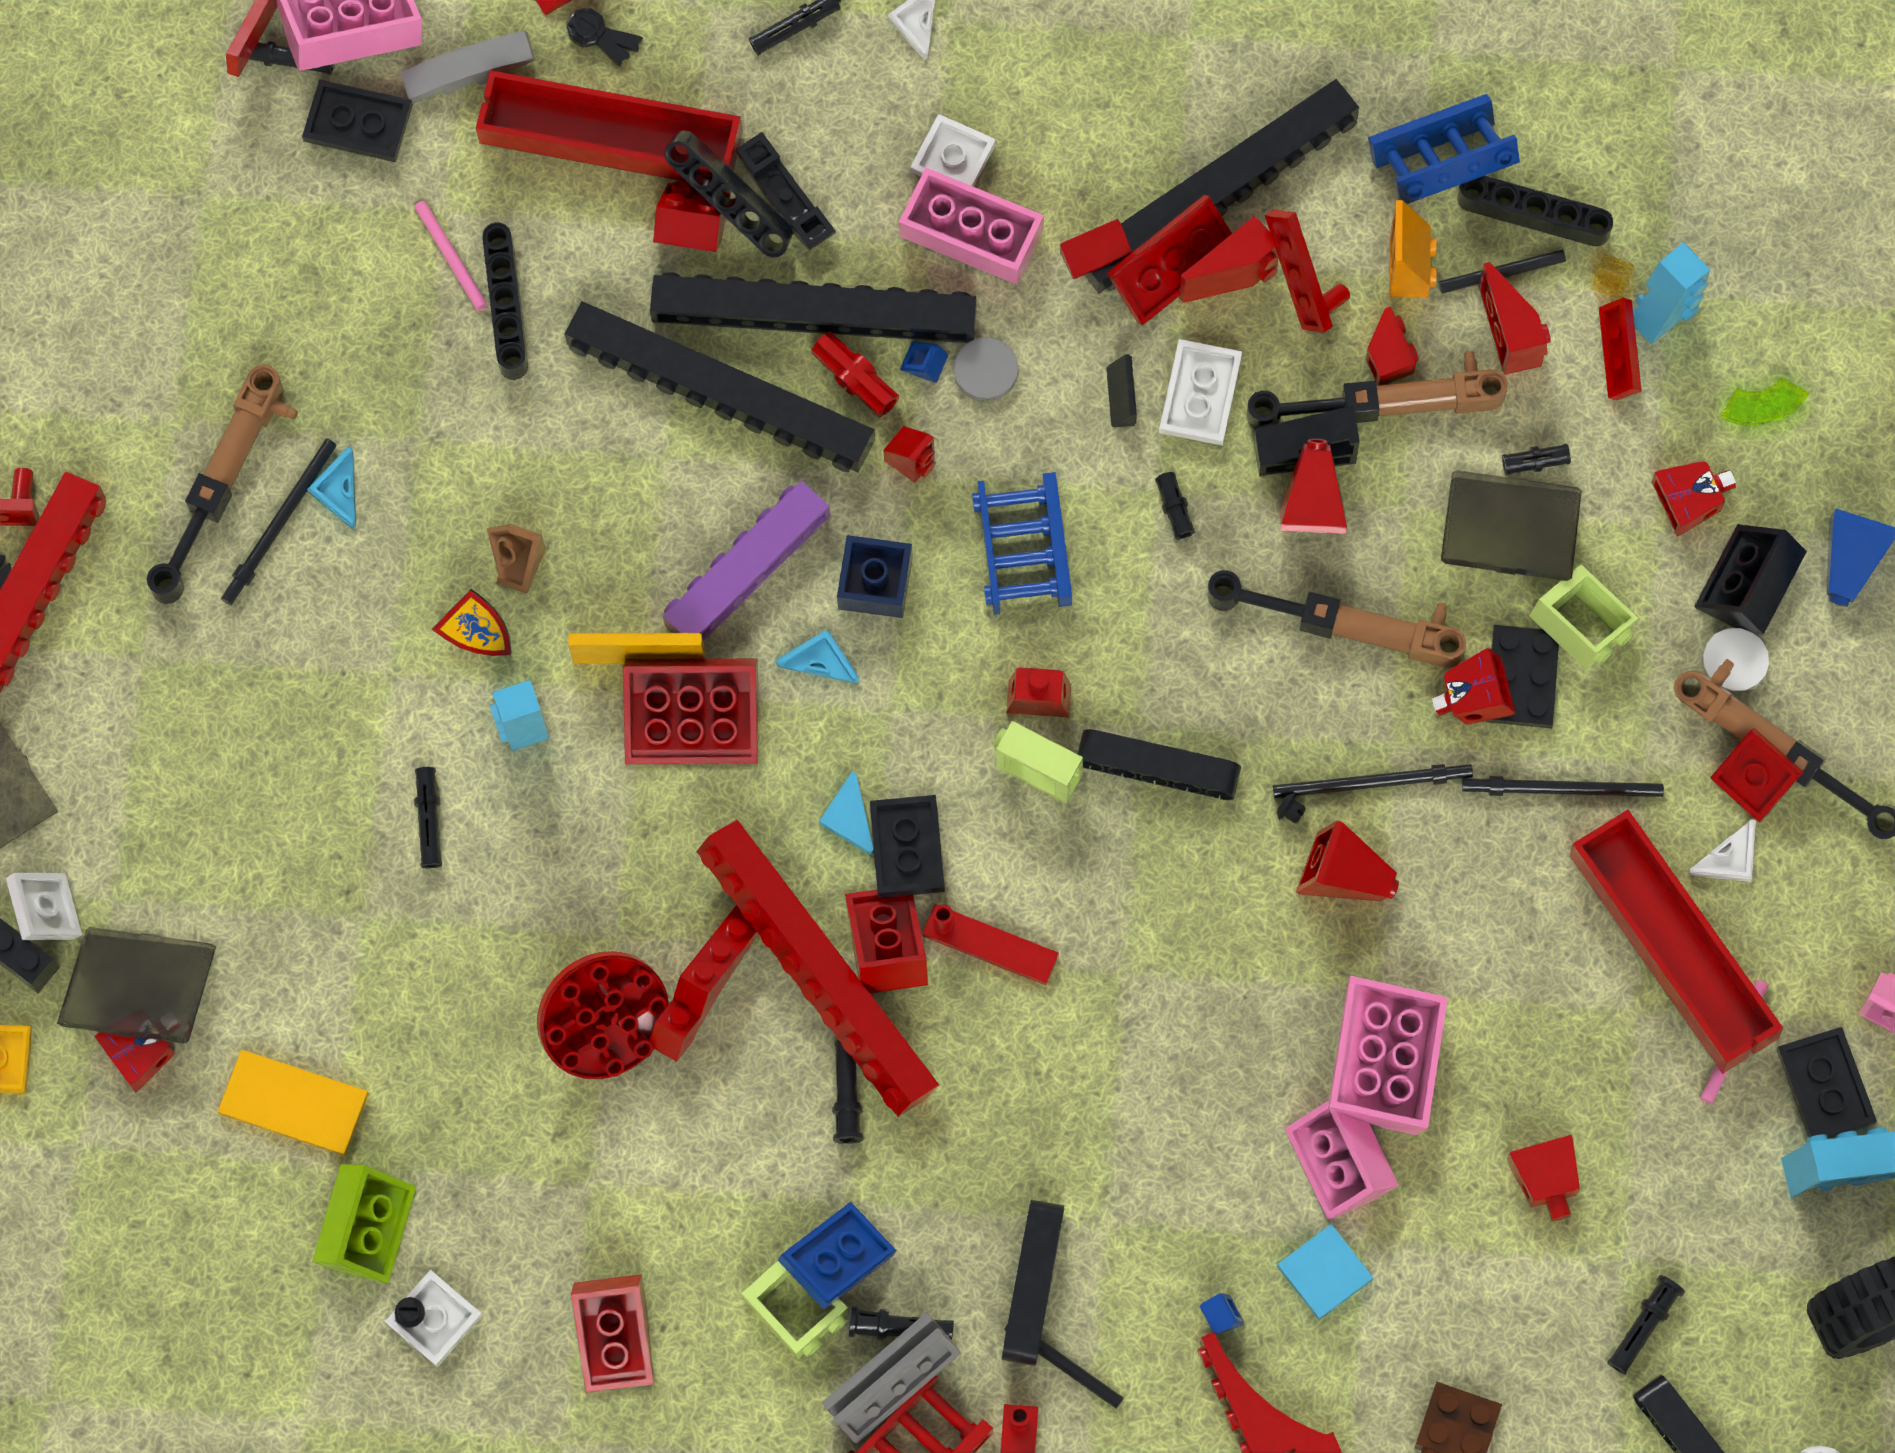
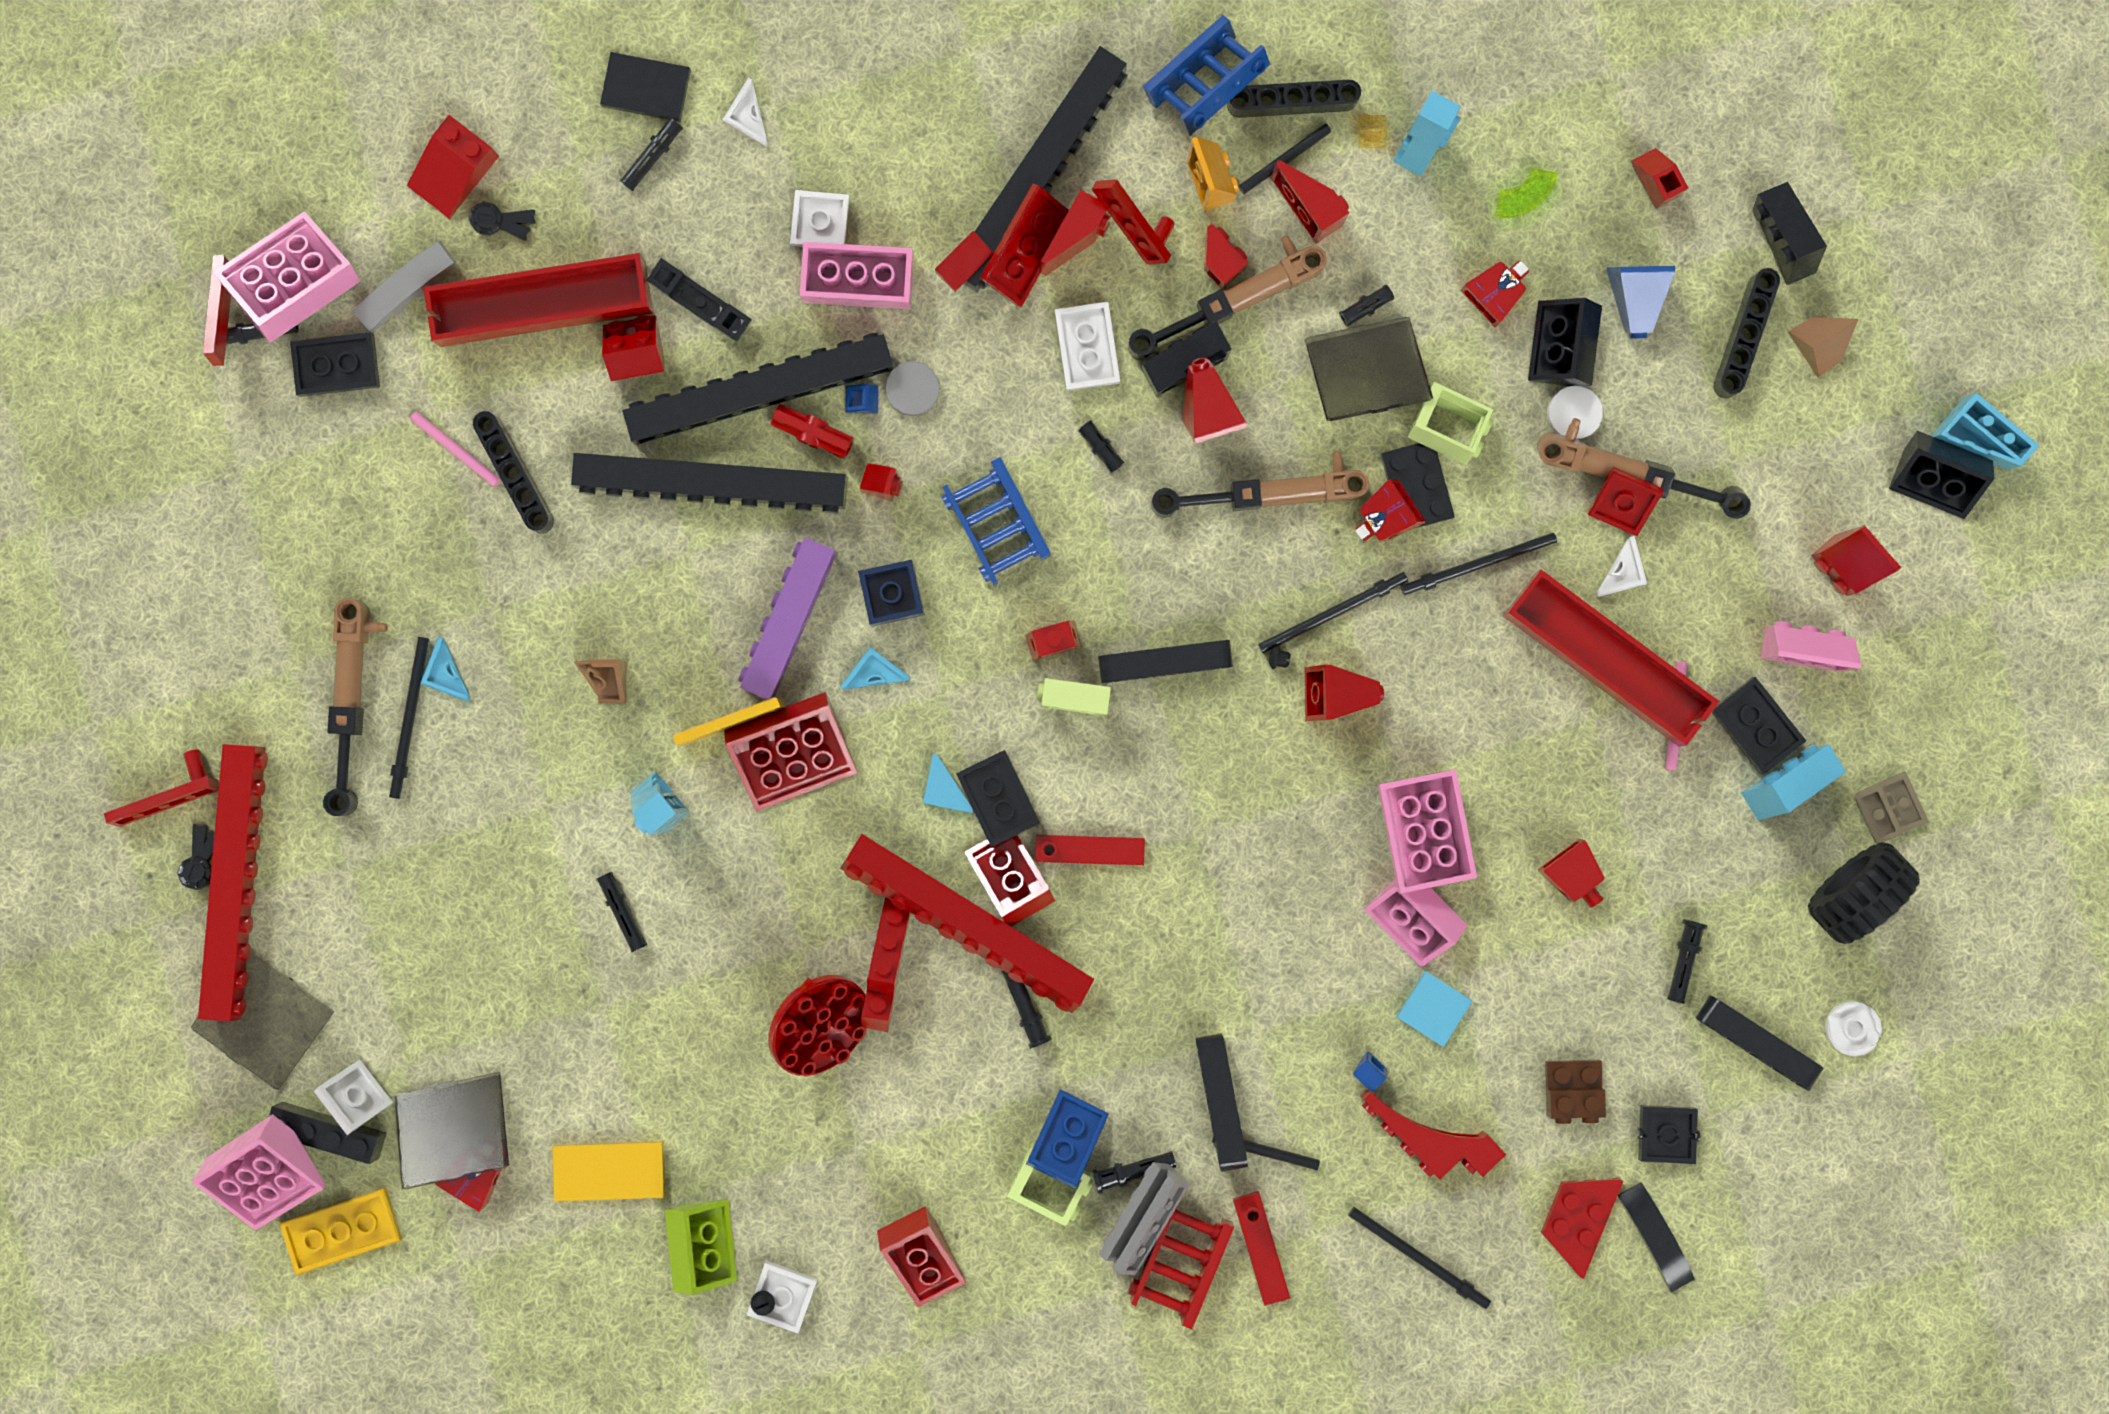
camera: 25 degrees left, 15 degrees up
shield [432,589,512,656] -> none
black beam [664,130,793,258] -> none
black slope [1106,354,1137,427] -> none
red plate [1598,297,1642,400] -> none

